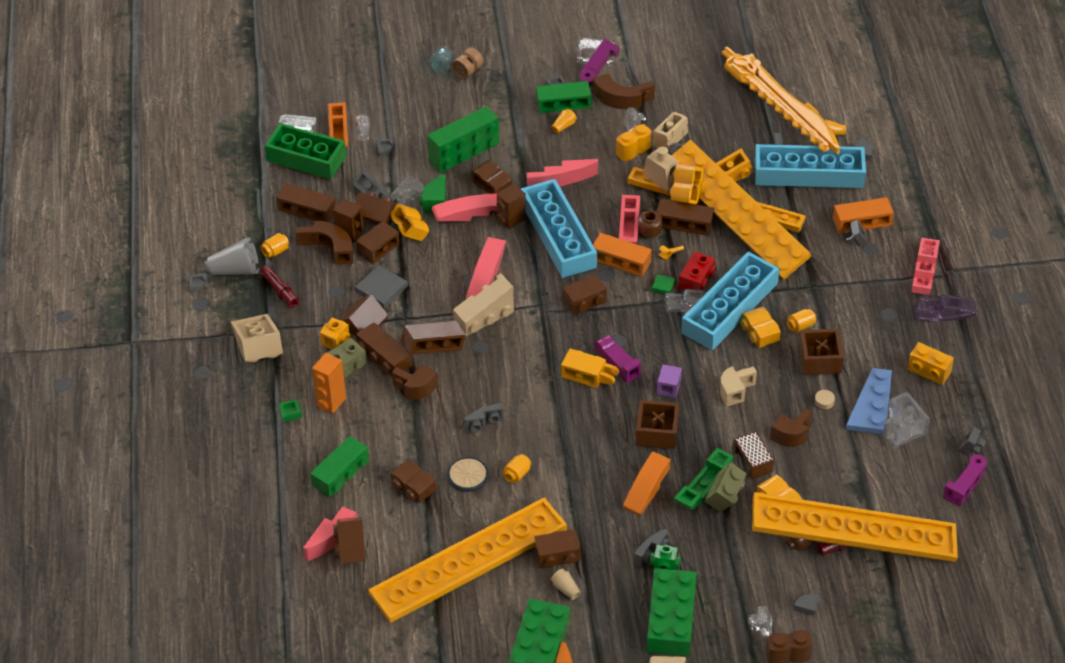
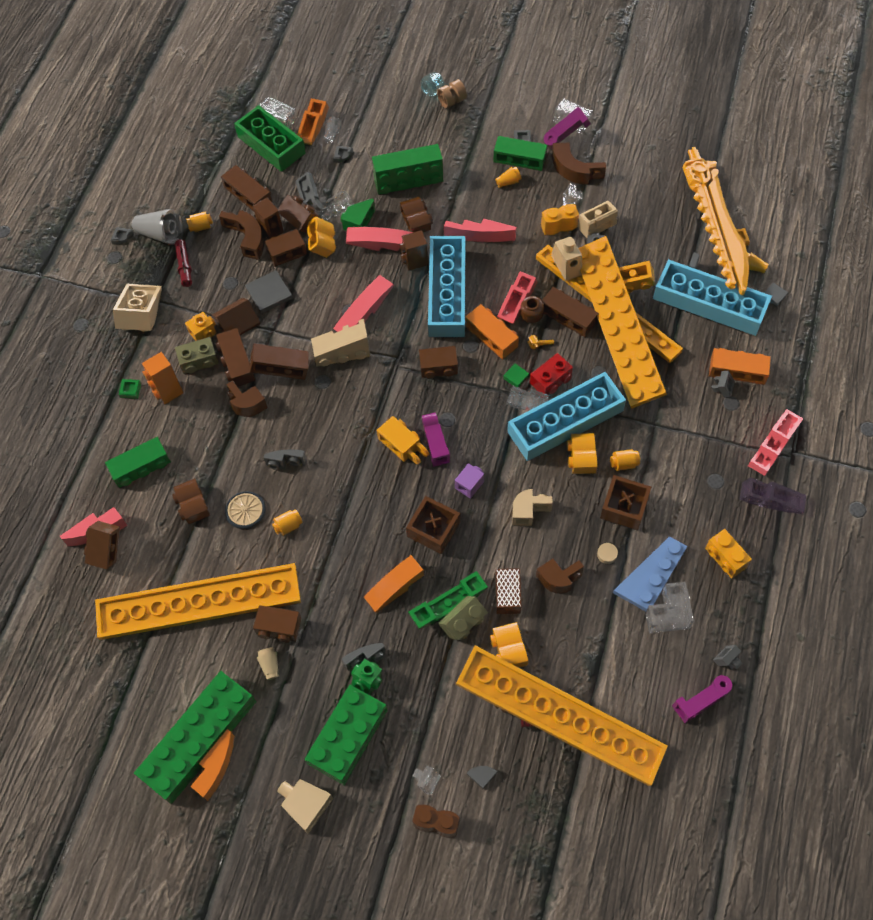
camera: 25 degrees right, 15 degrees up
light orange brick [670,164,703,204] -> none

